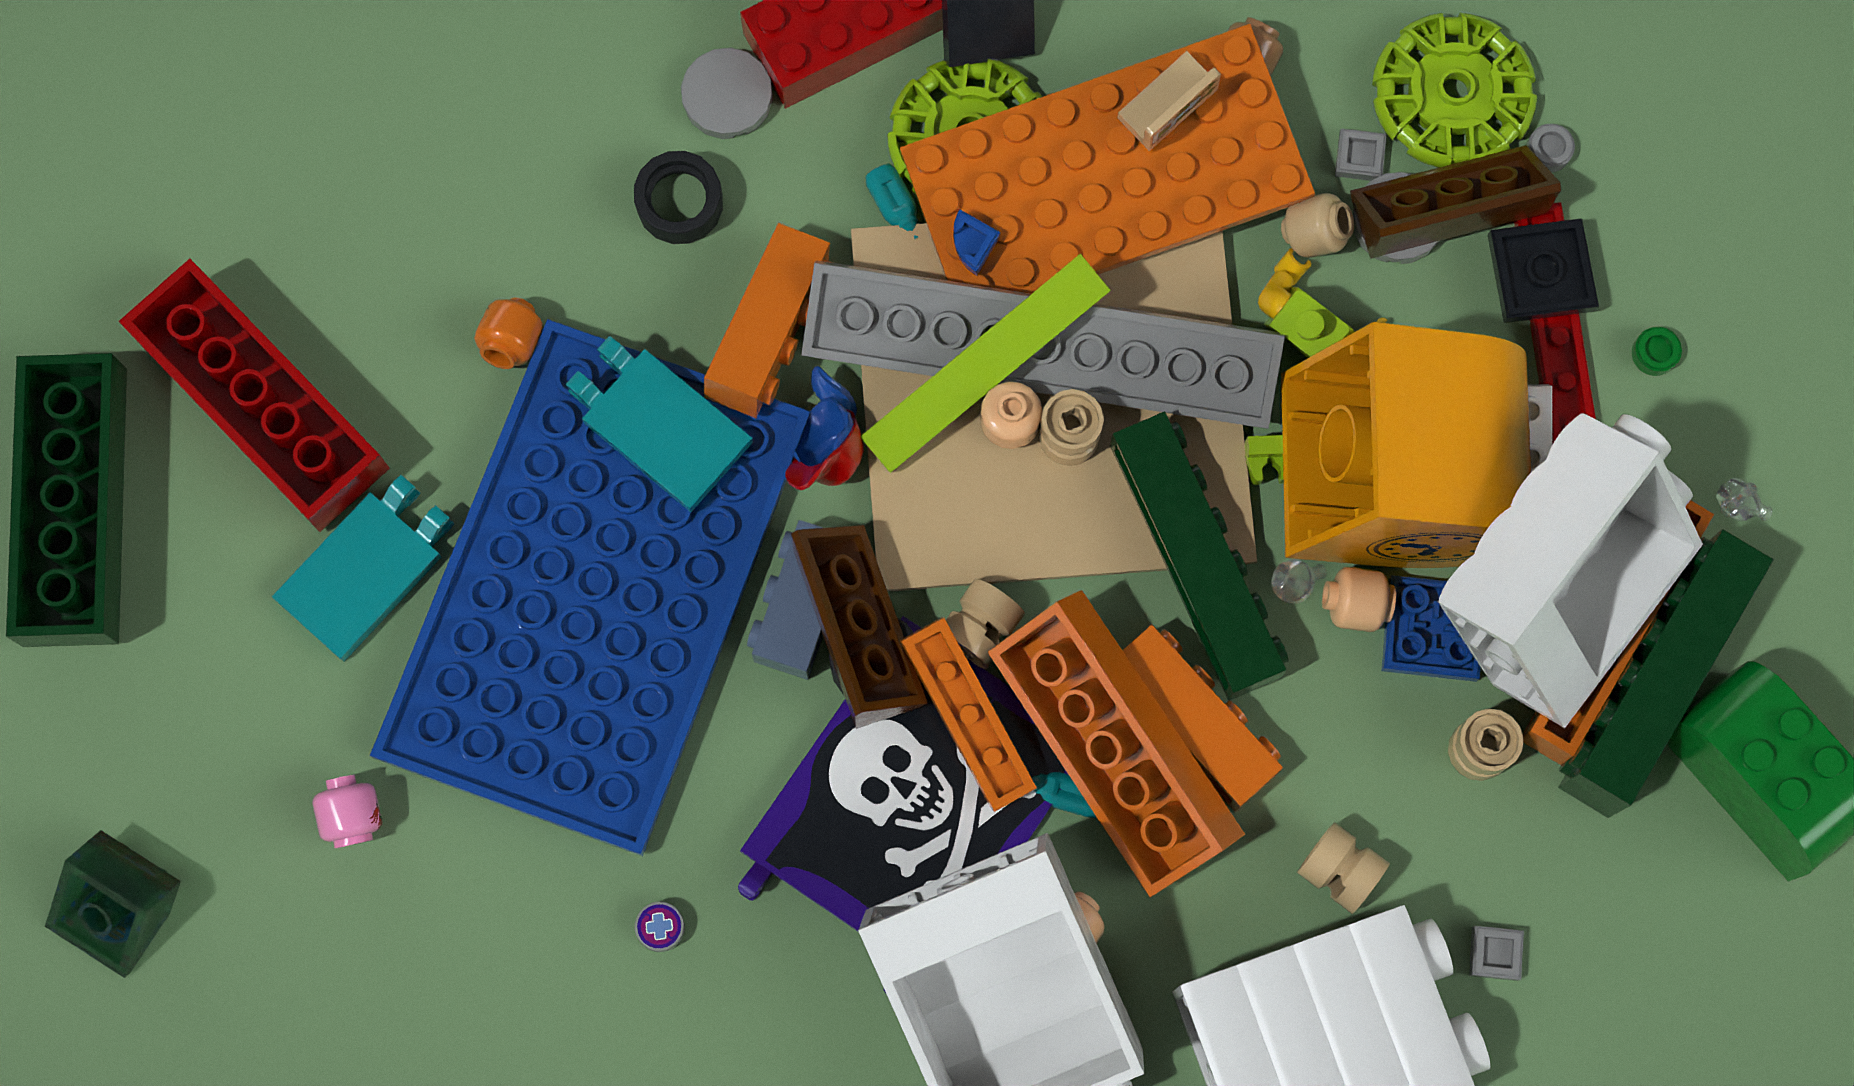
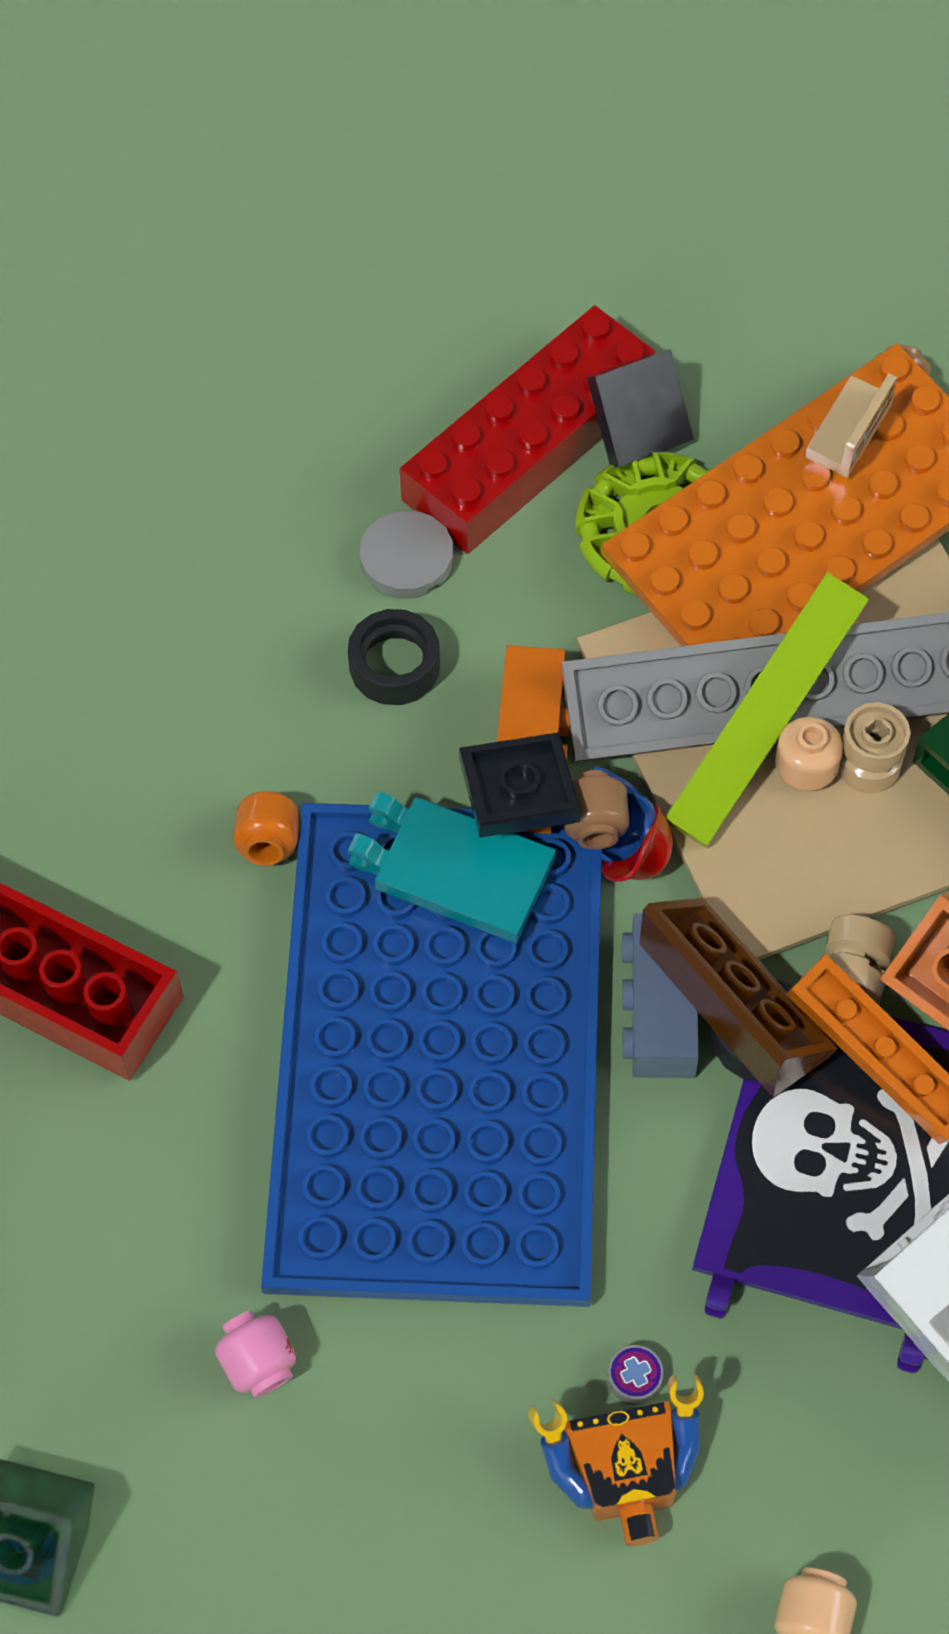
camera: 15 degrees left, 15 degrees down
teal tile [272,475,455,662] -> none
teal piece [865,163,919,239] -> none
blue tile [953,209,1001,276] -> none
none -> black tile [459,732,581,838]
none -> torso [528,1374,704,1547]
none -> medium nougat head [564,770,630,850]

